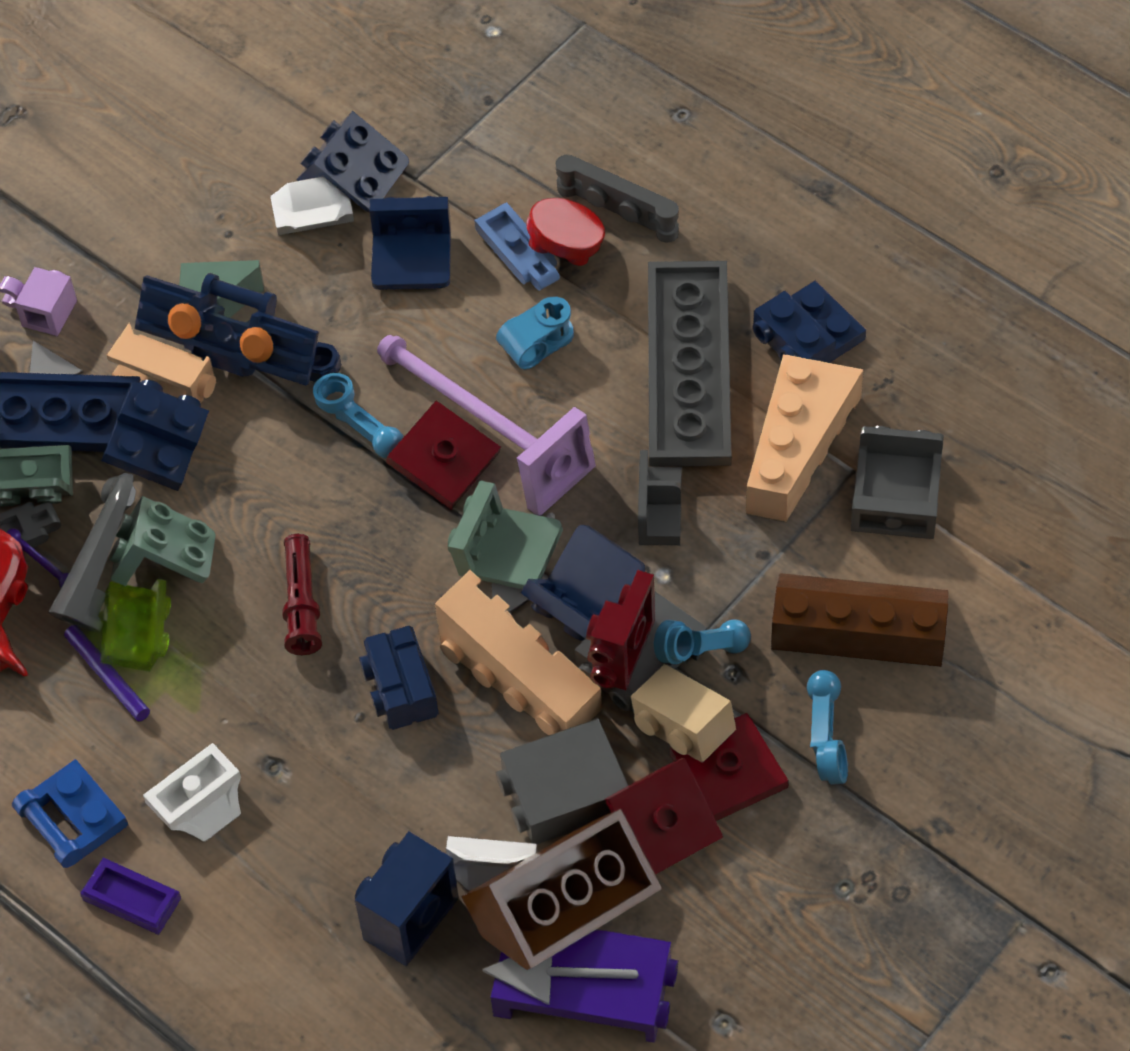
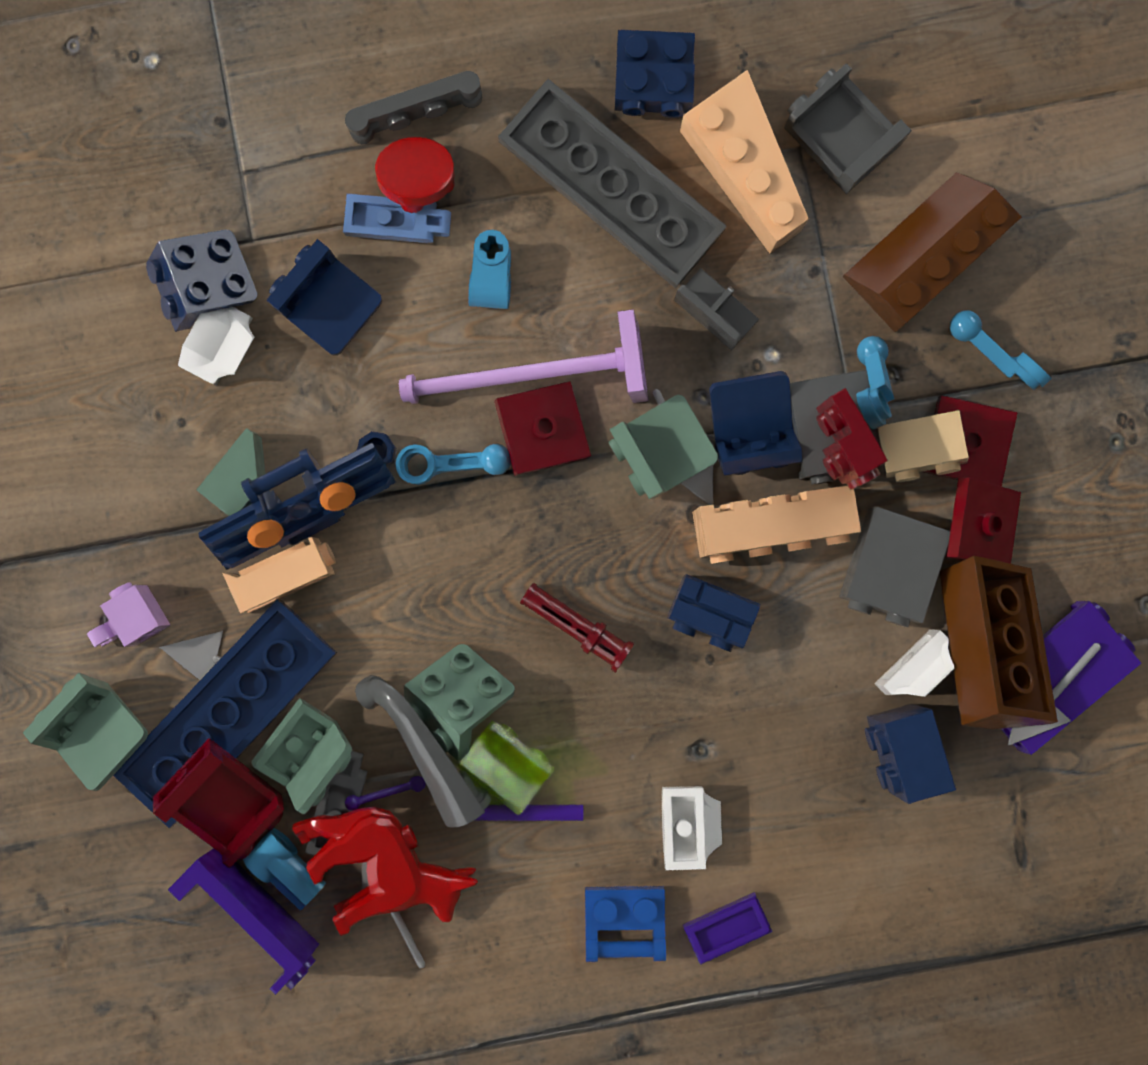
camera: 55 degrees left, 30 degrees up
dark blue plate [101,380,209,491] -> none

